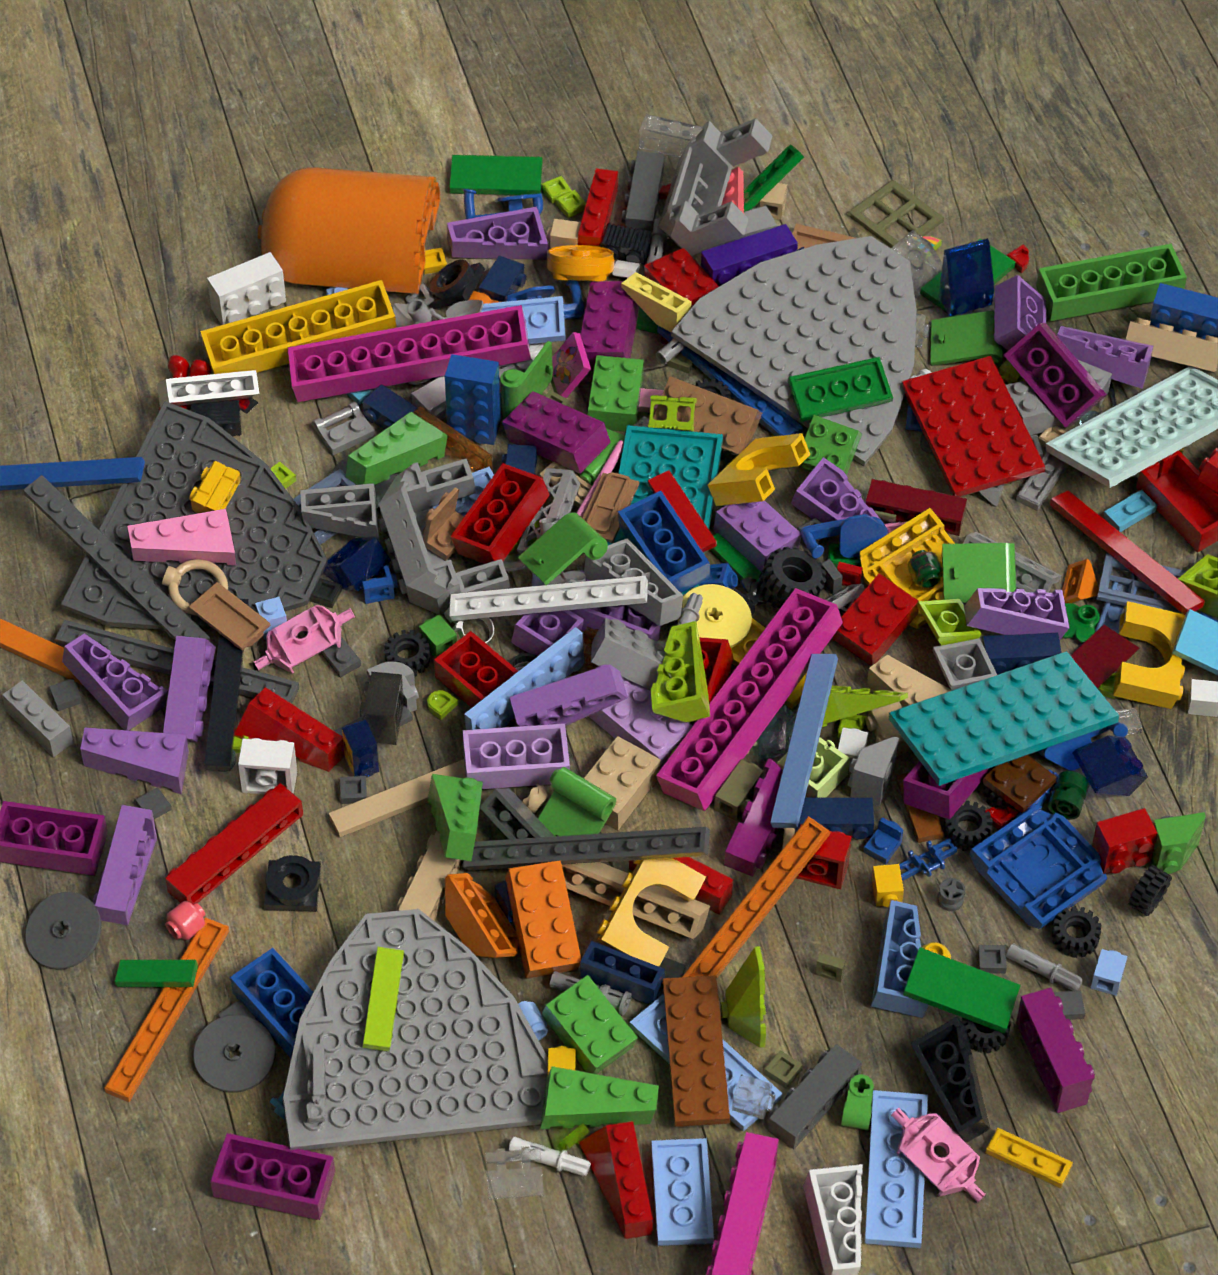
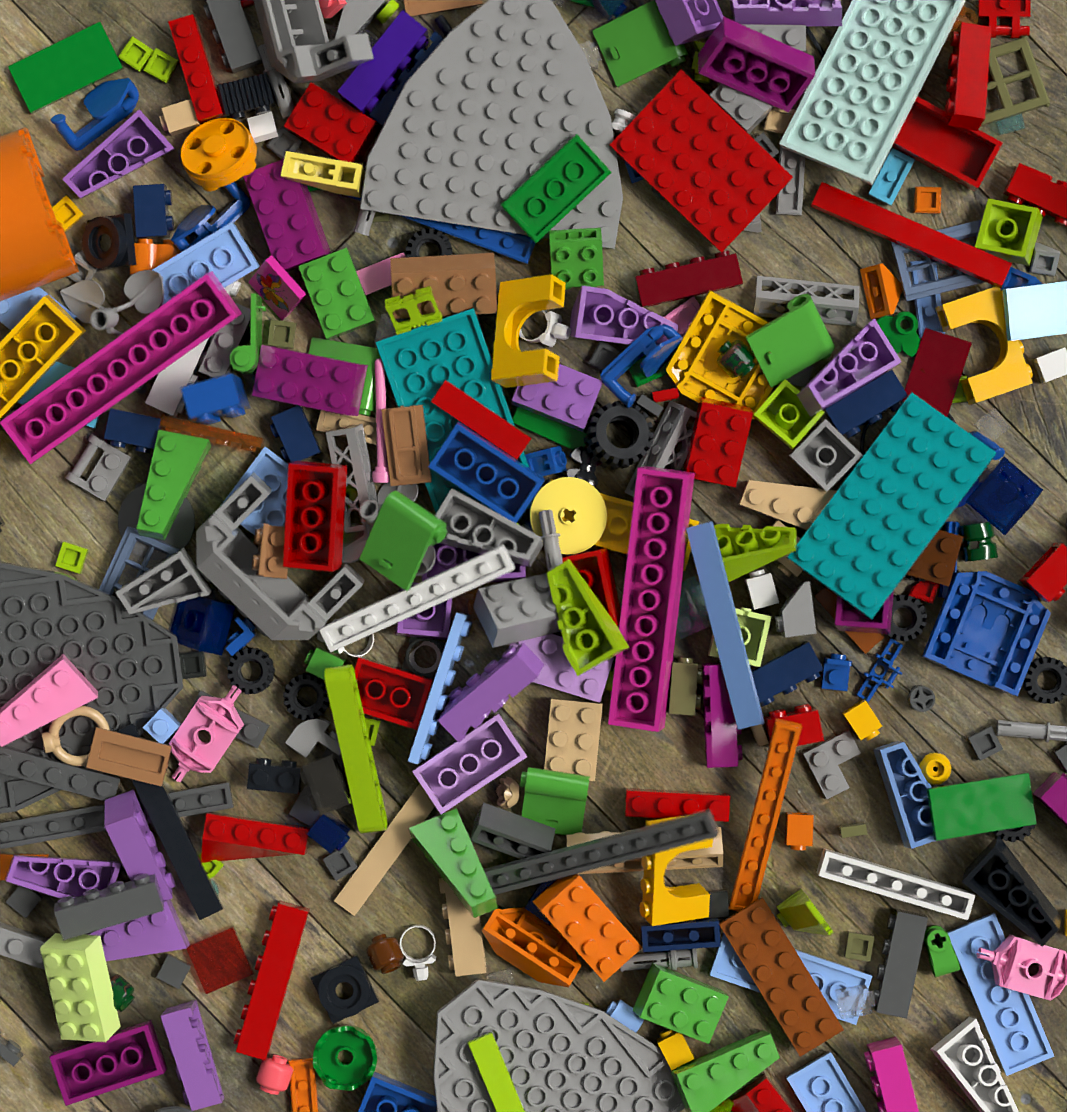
camera: 25 degrees left, 35 degrees up
yellow brick [189,461,241,513] -> none
white brick [238,738,297,794] -> none
olive piece [874,511,896,524] -> none
none -> yellowish green brick [40,933,121,1042]
none -> dark grey brick [54,874,164,940]
none -> dark green head [110,974,135,1012]
none -> clear red tile [187,926,254,994]
none -> black tyre [227,648,275,695]
none -> black brick [247,758,303,794]
none -> green plate [313,1024,378,1091]
none -> lime beam [324,664,387,834]
none -> reddish brown head [367,934,404,974]
none -> white piece [400,924,436,981]
none -> white piece [519,310,571,347]
none -> orange brick [785,812,814,850]
none -> light grey plate [803,730,861,799]
none -> white brick [816,848,975,920]
none -> orange tile [914,187,941,214]

